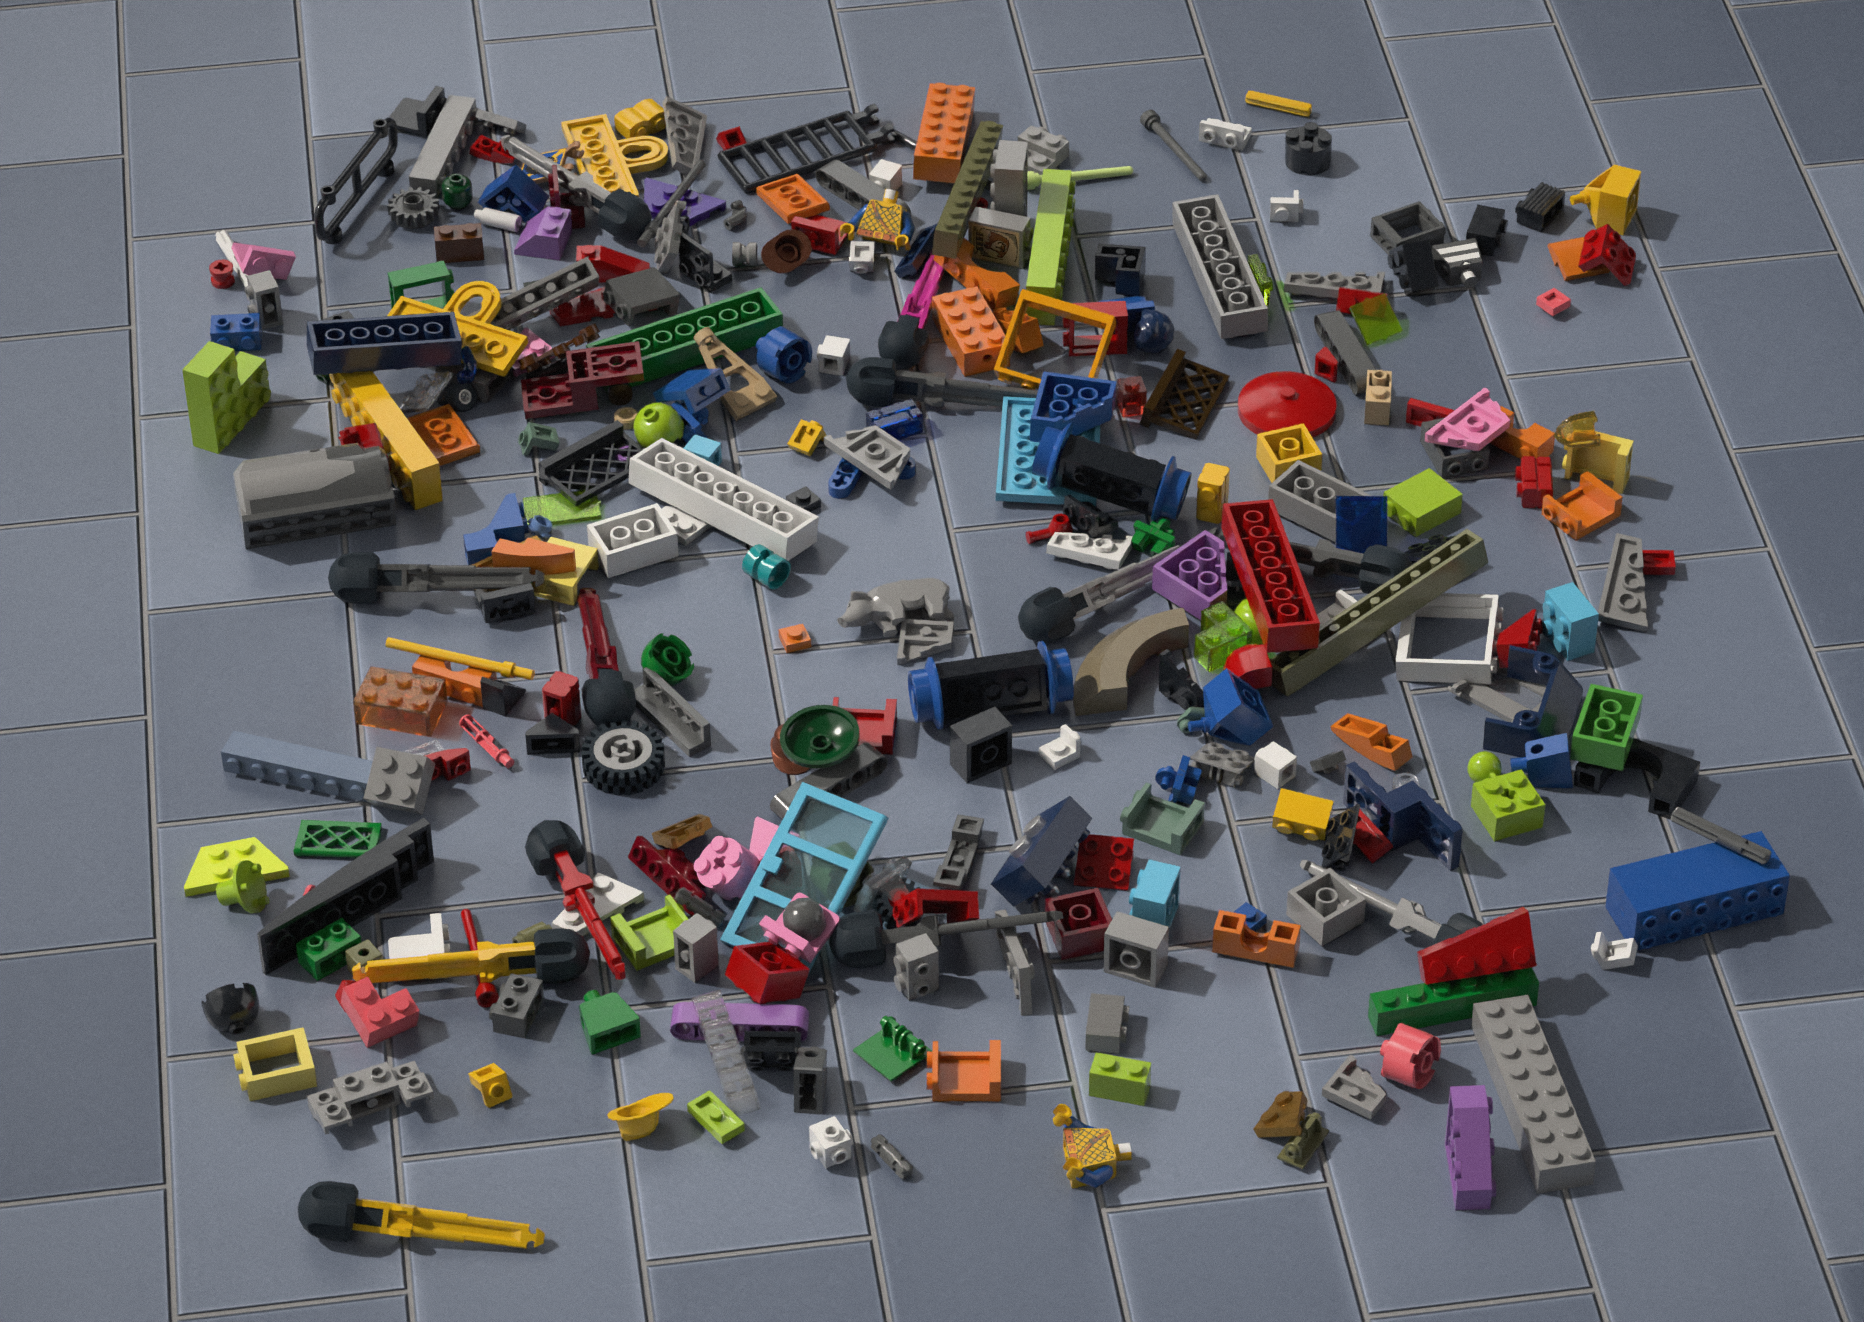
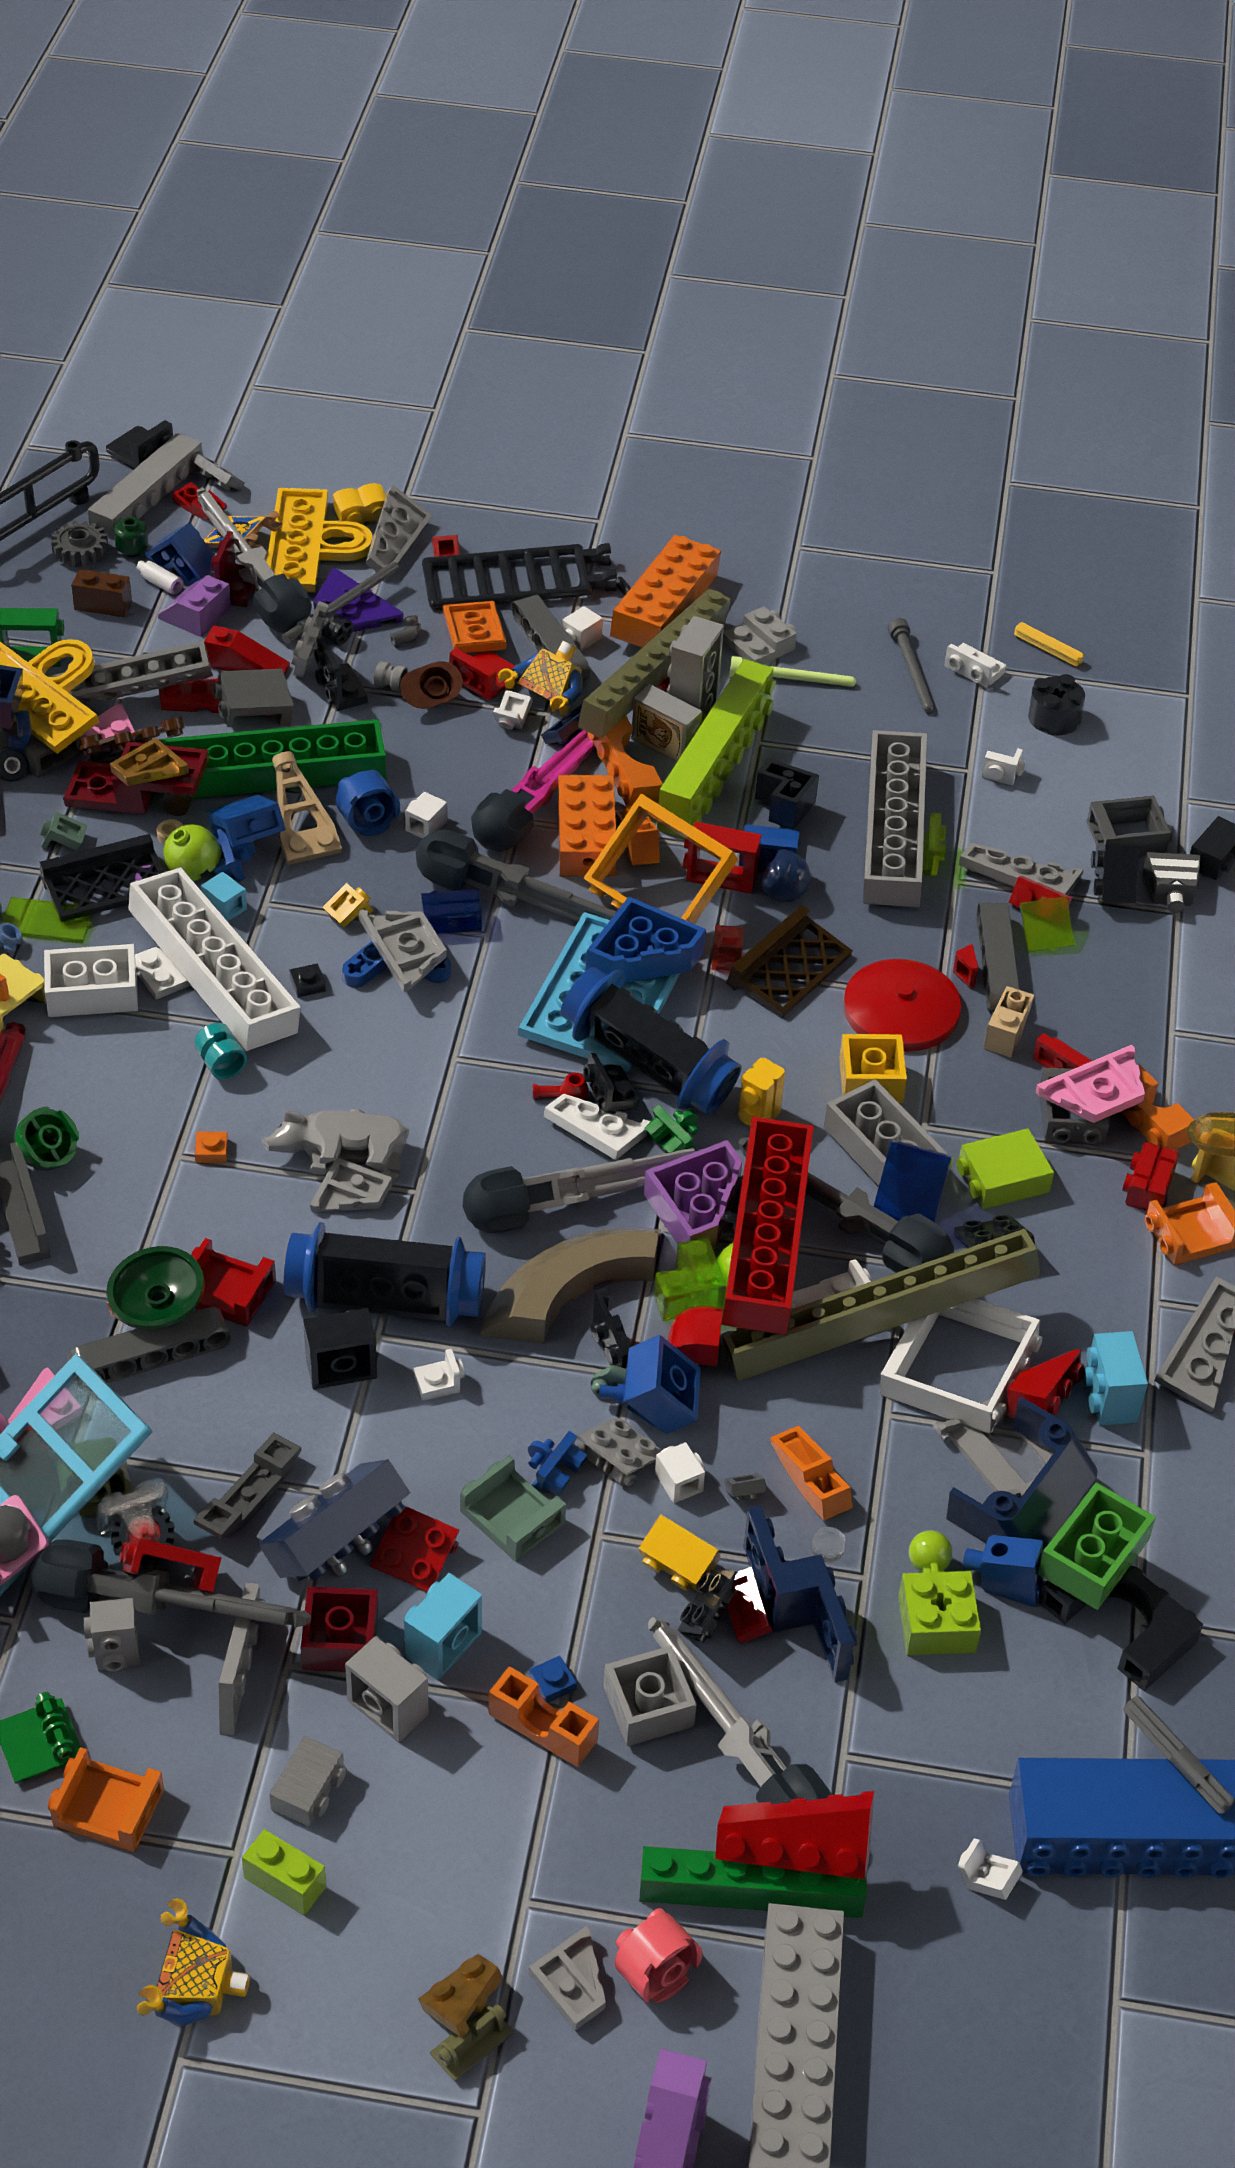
camera: 15 degrees right, 5 degrees up
none -> pearl gold wing [110,738,189,786]

